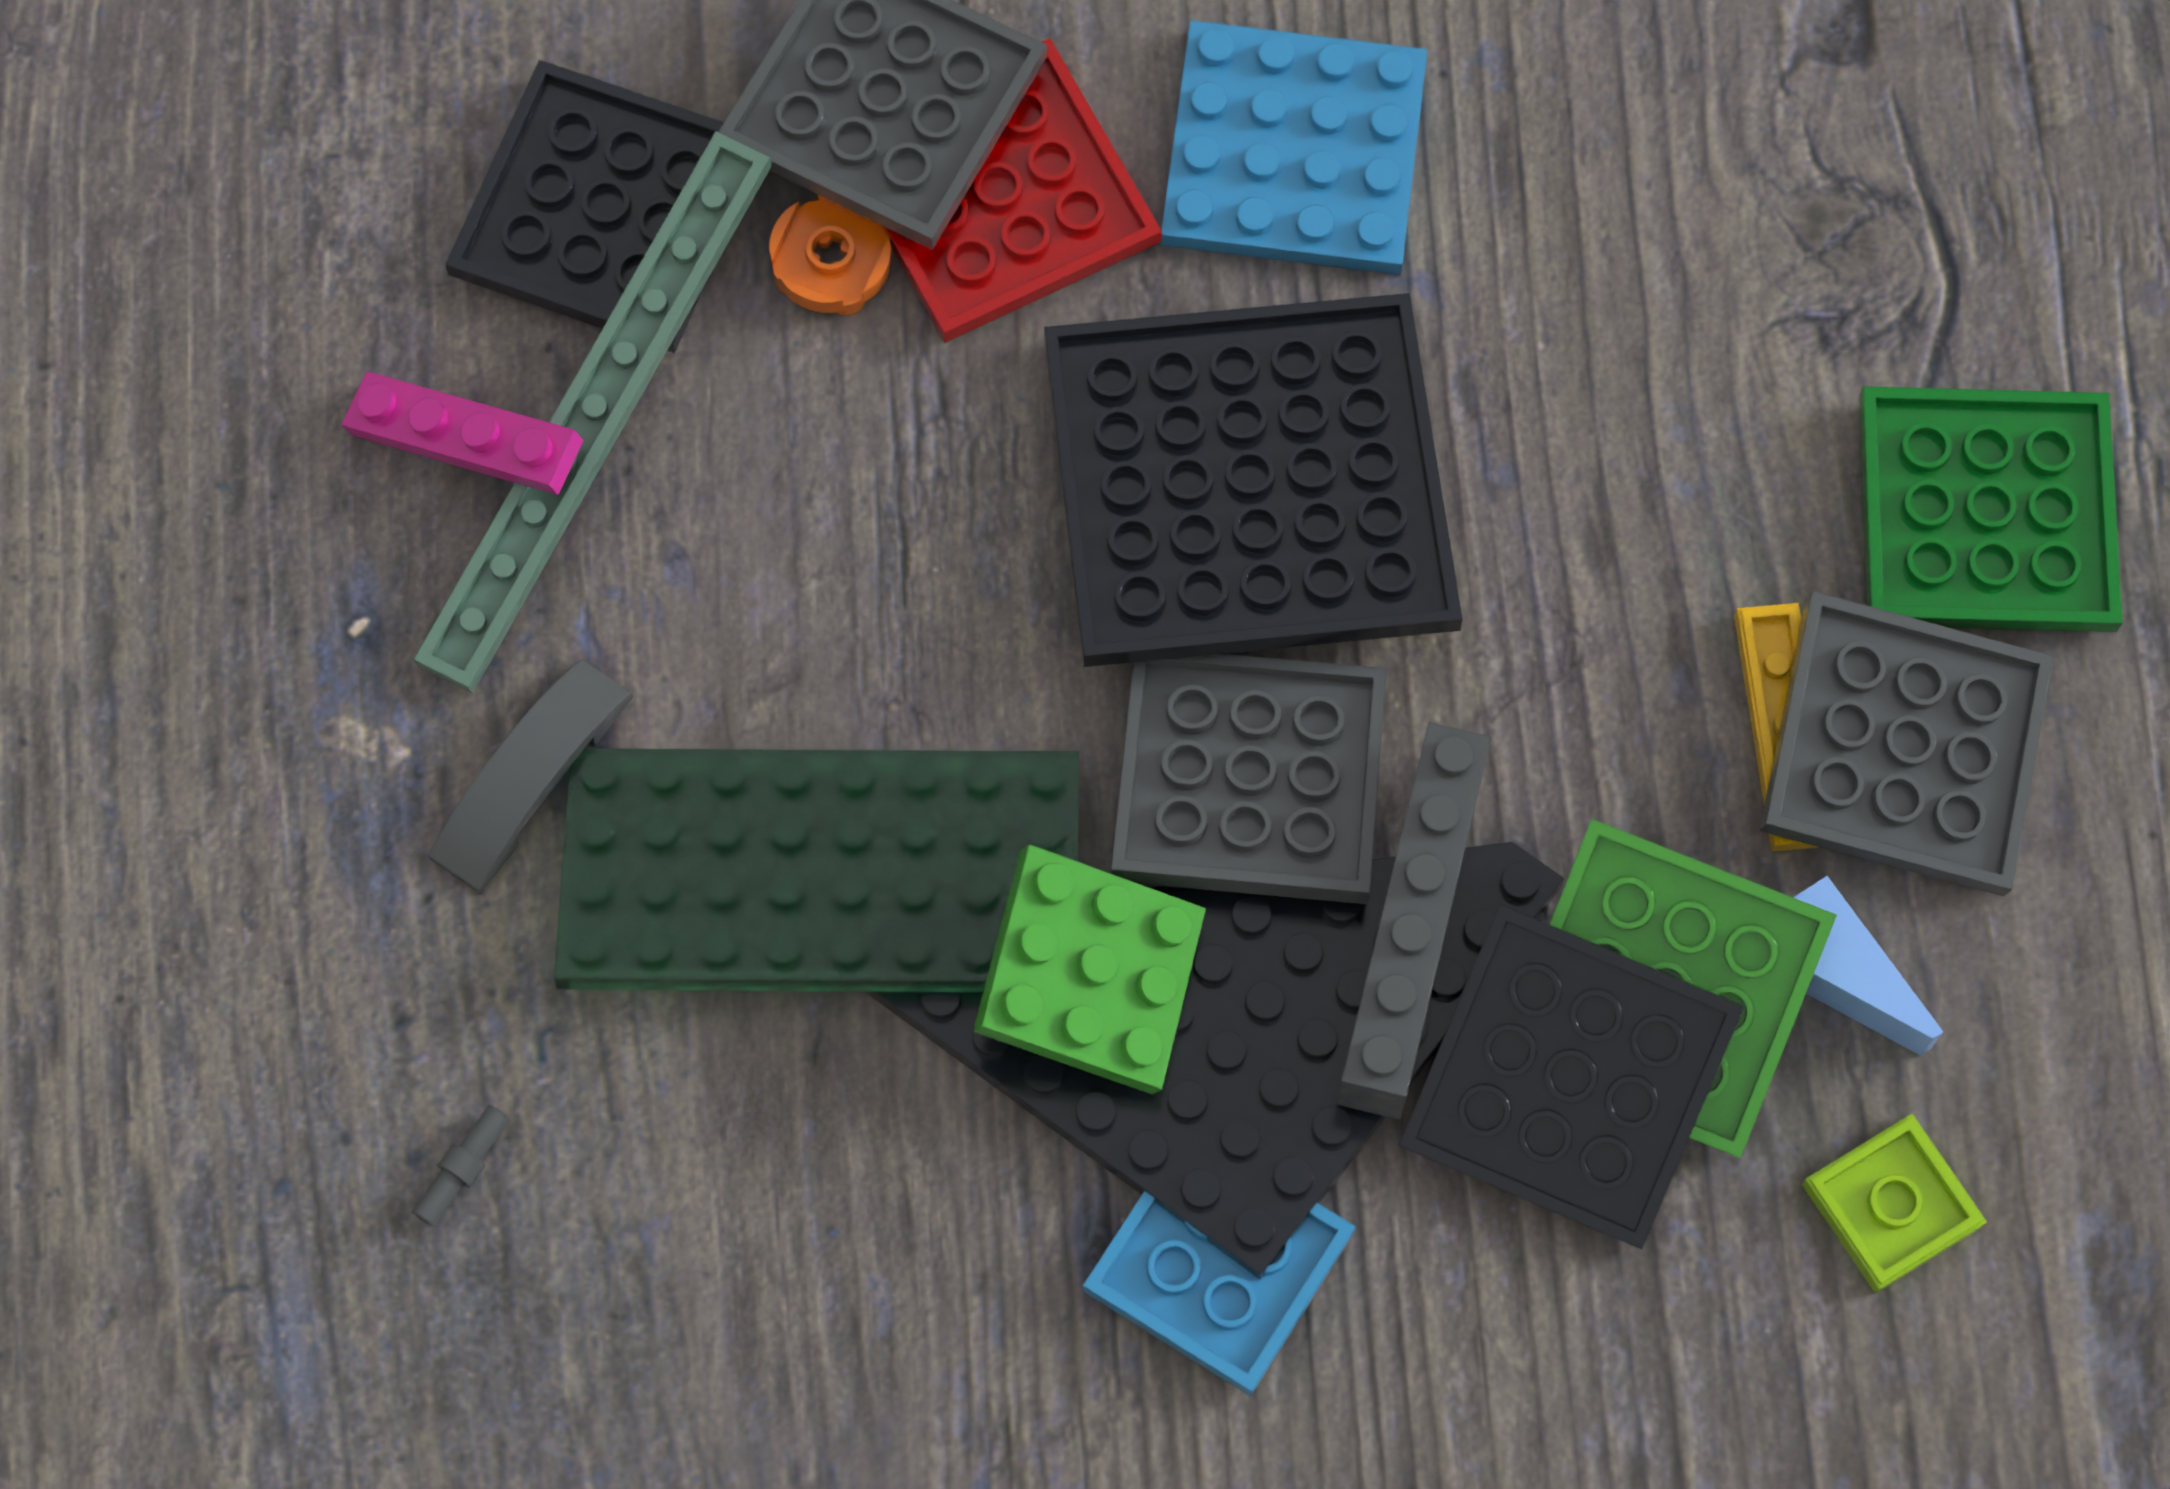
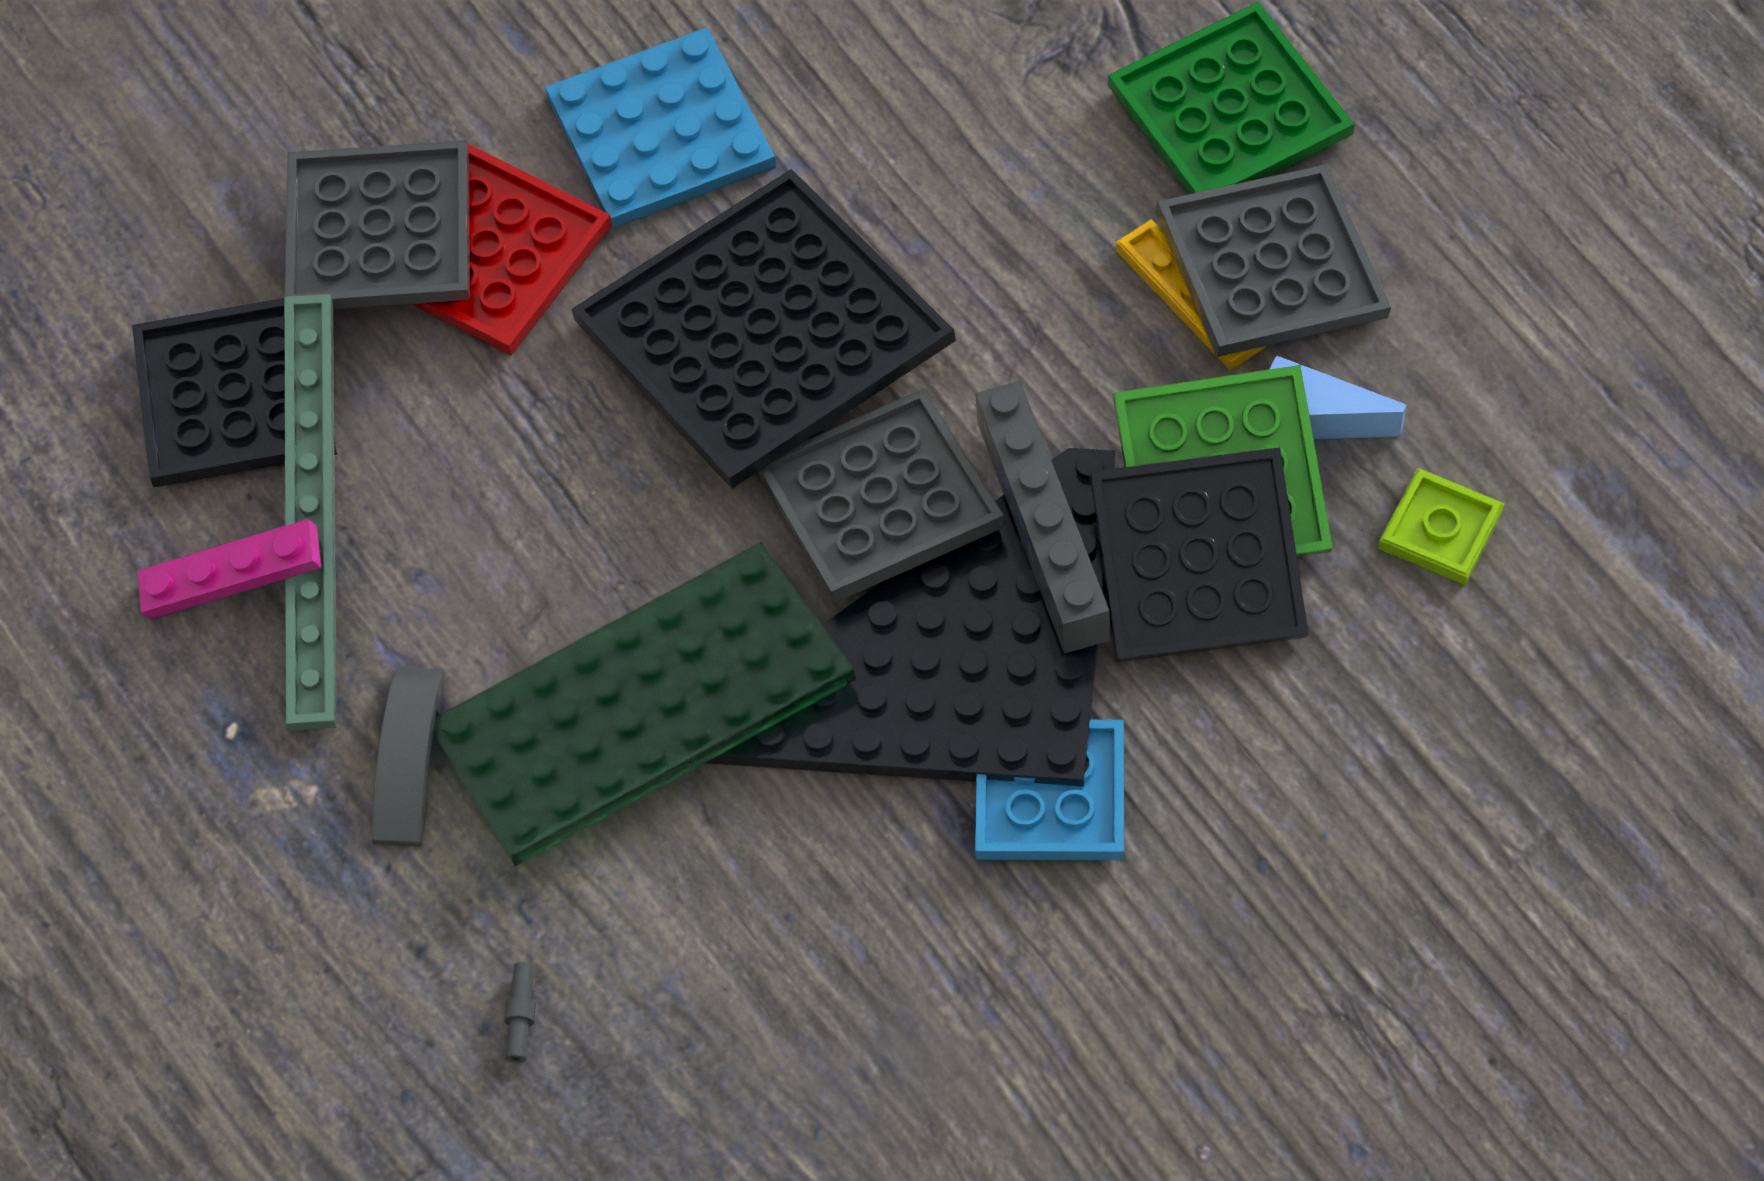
camera: 25 degrees left, 10 degrees down
orange plate [769,194,892,316] -> none
bright green plate [973,844,1206,1094] -> none

